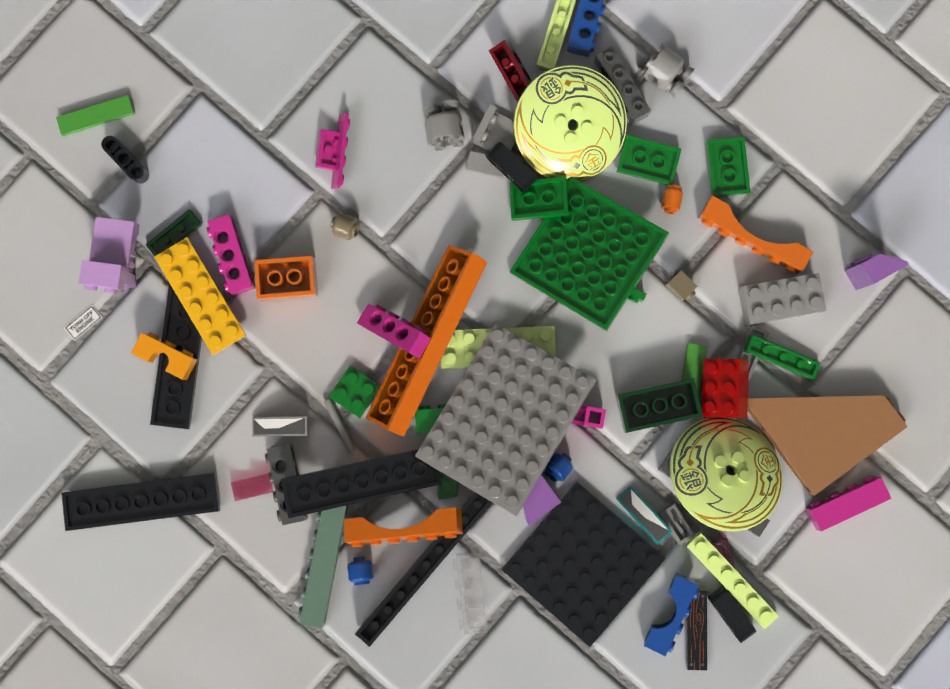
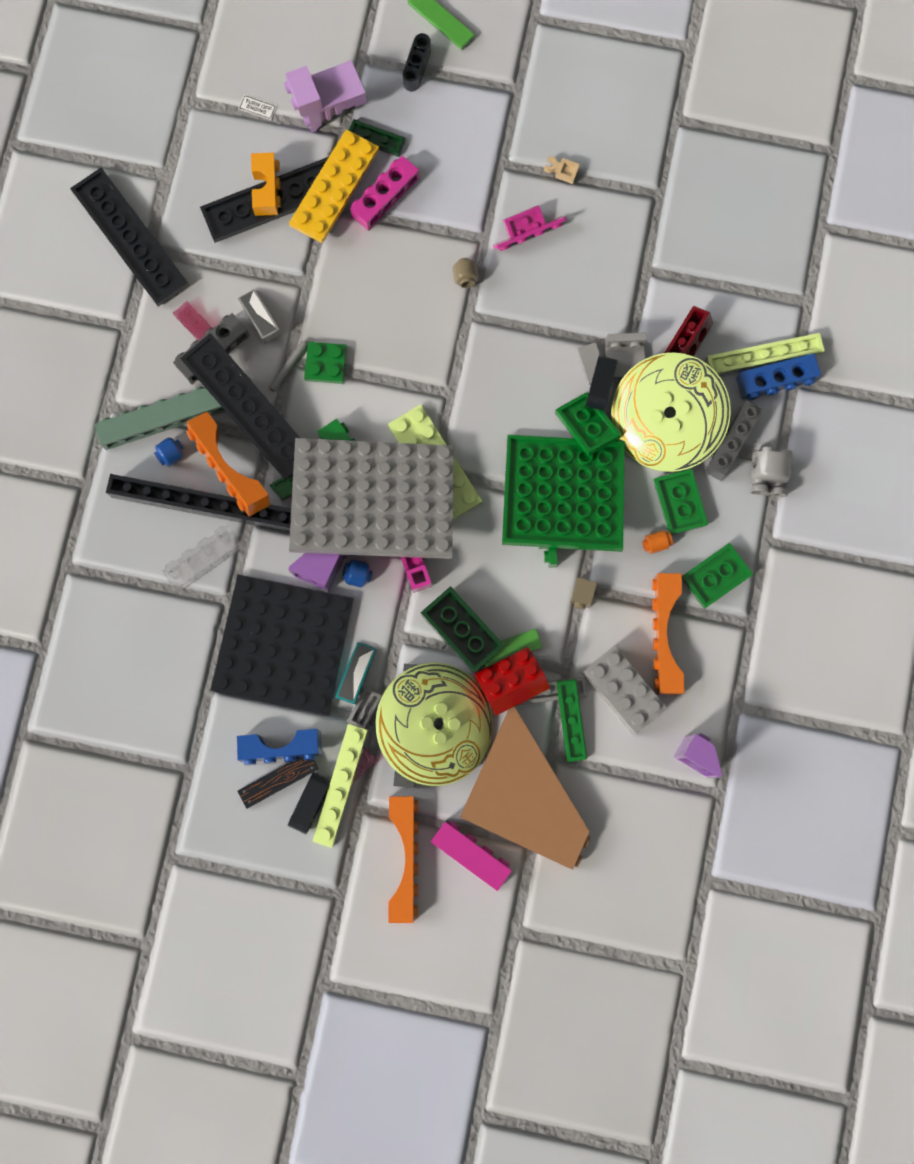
camera: 55 degrees right, 5 degrees down
orange brick [254,256,318,301] -> none
dark pink brick [357,303,431,358] -> none
orange brick [365,245,487,437] -> none
light grey piece [423,99,465,151] -> none
none -> orange arch [388,796,418,923]
none -> tan plate [544,156,580,184]

